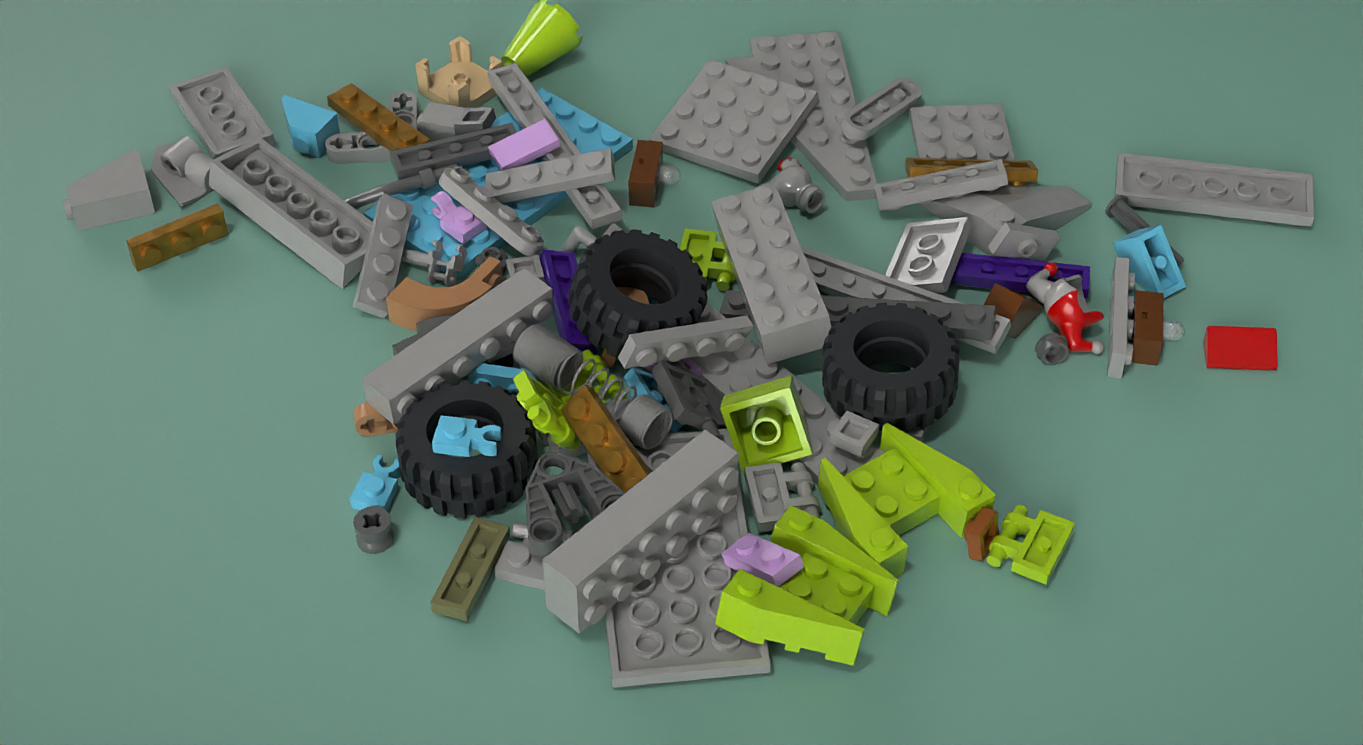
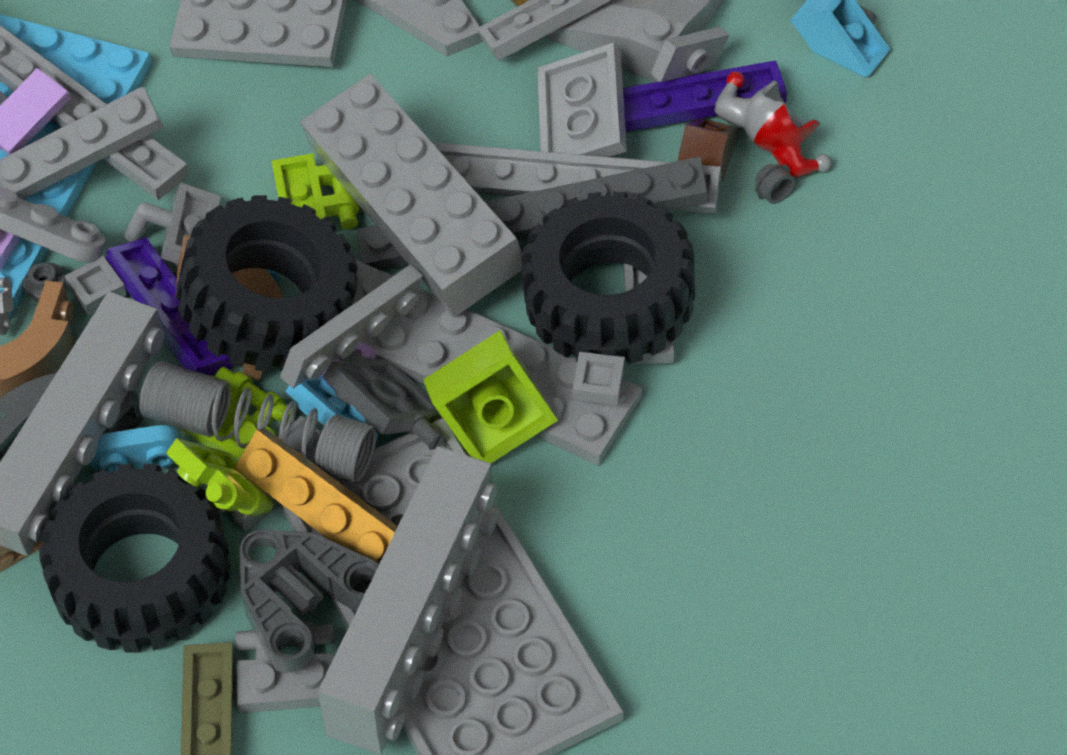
camera: 20 degrees left, 10 degrees up
medium azure plate [350,454,401,511] -> none
dark grey wheel [353,506,394,554] -> none
medium azure plate [432,415,502,457] -> none
reddish brown piece [628,140,681,208] -> none
lime wedge [715,505,899,665] -> none
lavender plate [722,533,804,587] -> none
light grey plate [744,462,821,532] -> none
light grey animal [759,158,825,213] -> none
lime wedge [817,423,996,577] -> none
dark orange plate [964,507,999,562] -> none
lime plate [987,505,1075,585] -> none
light grey plate [1107,257,1135,378] -> none
reddish brown piece [1130,290,1185,366] -> none
red slope [1203,326,1278,370] -> none

